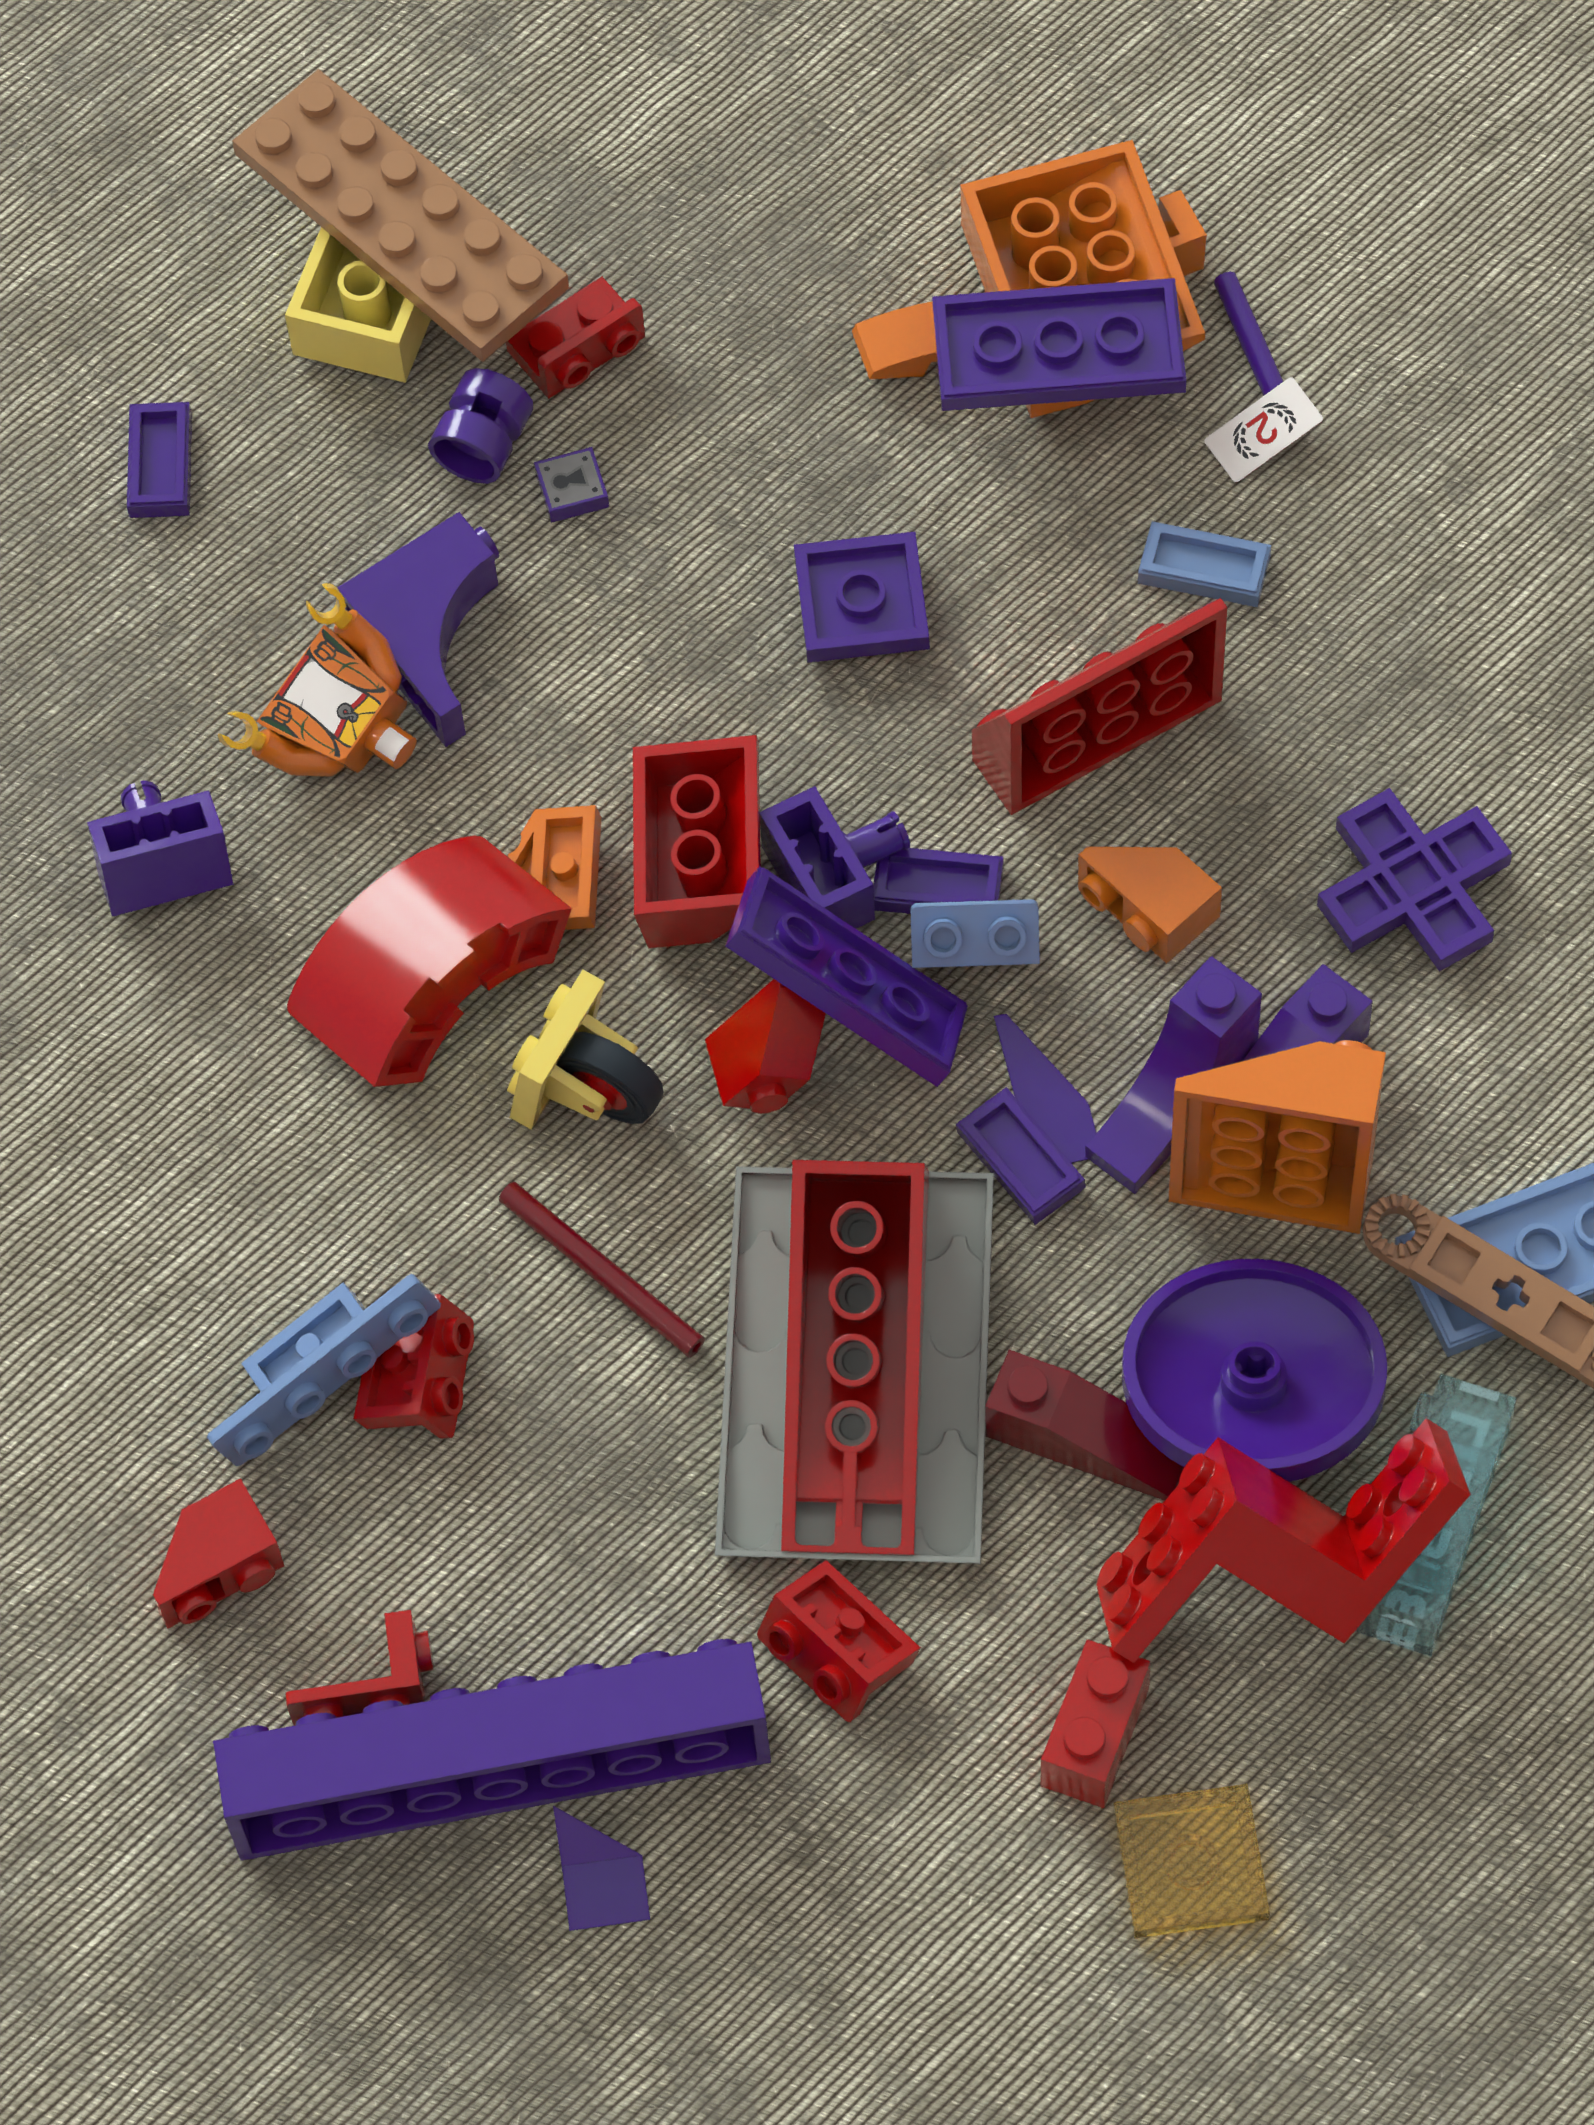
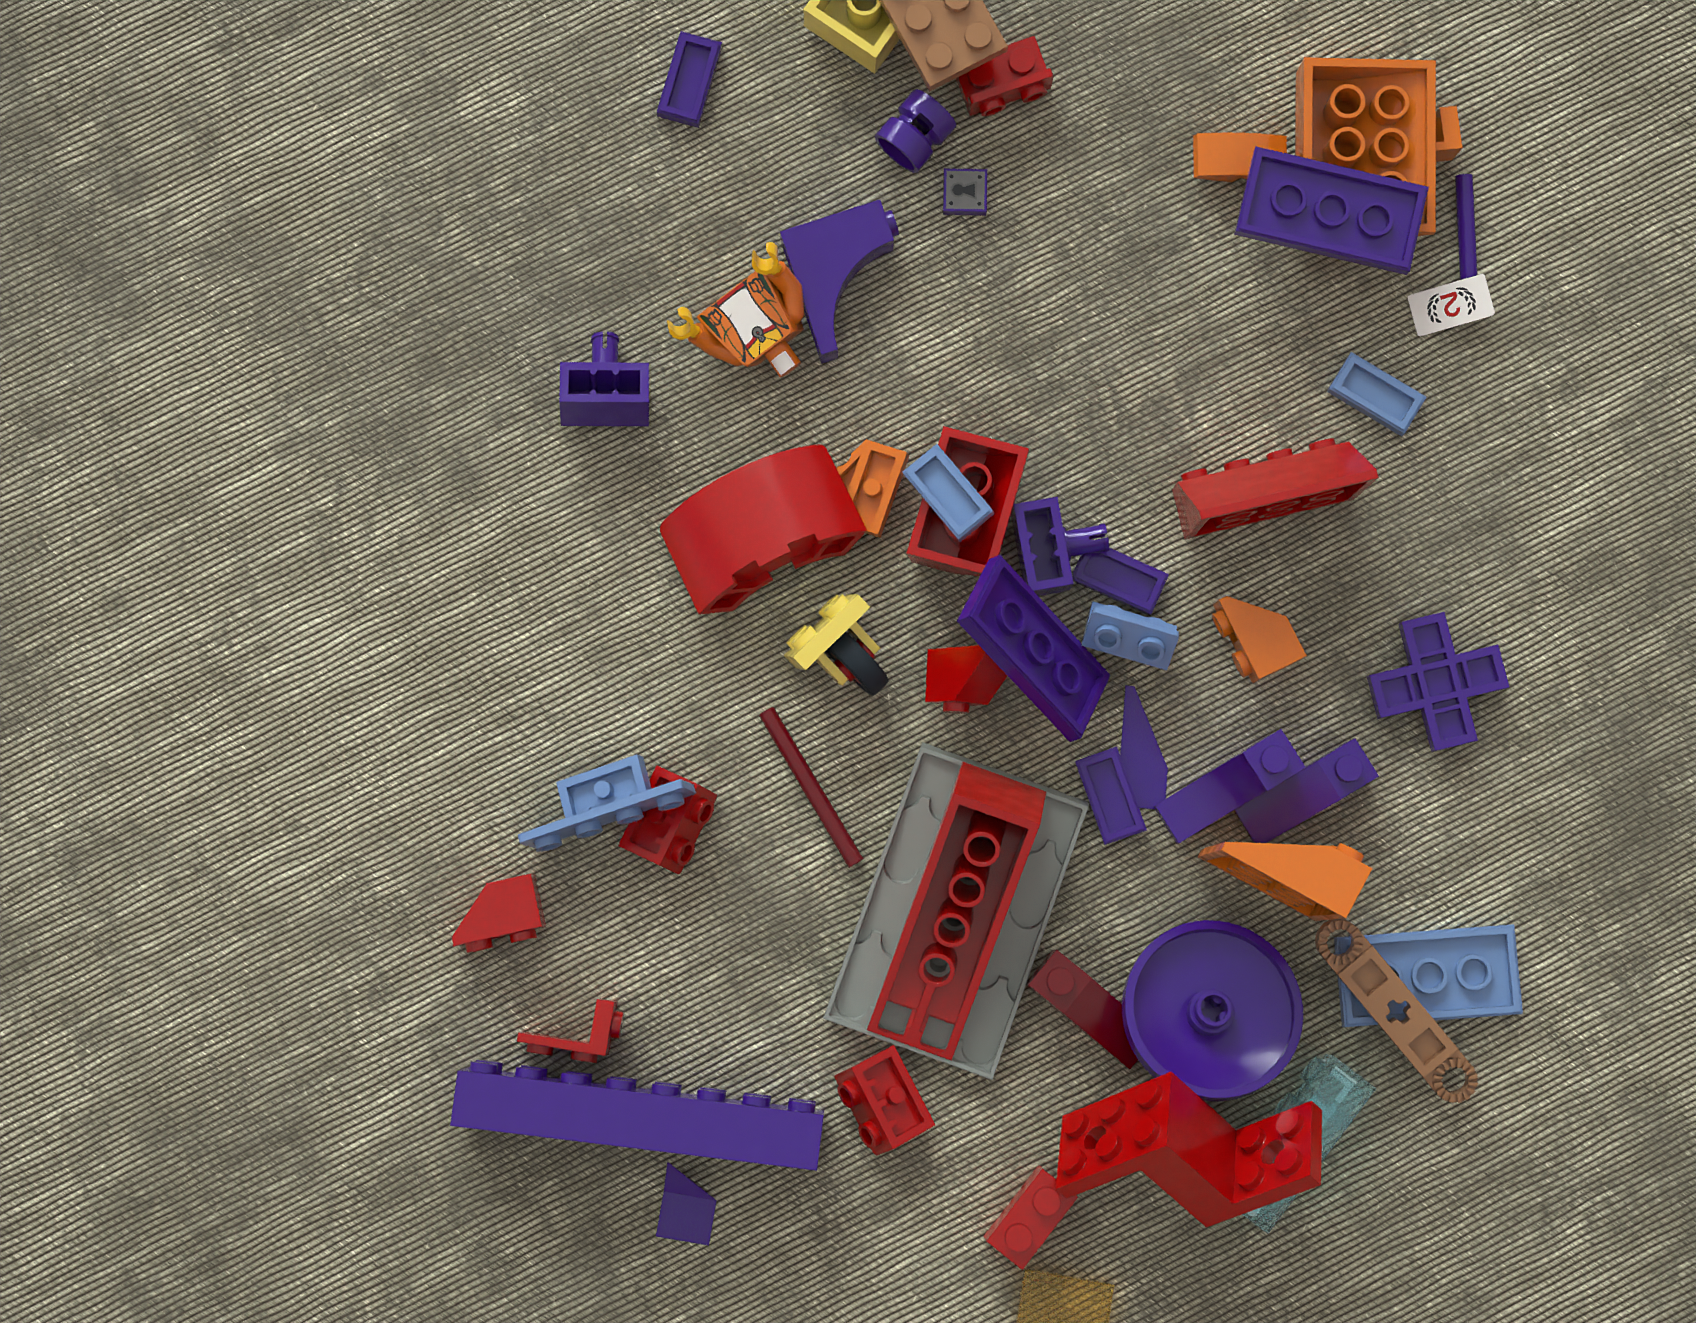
camera: 10 degrees right, 20 degrees up
dark purple plate [794,532,930,663] -> none
none -> medium blue tile [902,444,994,542]

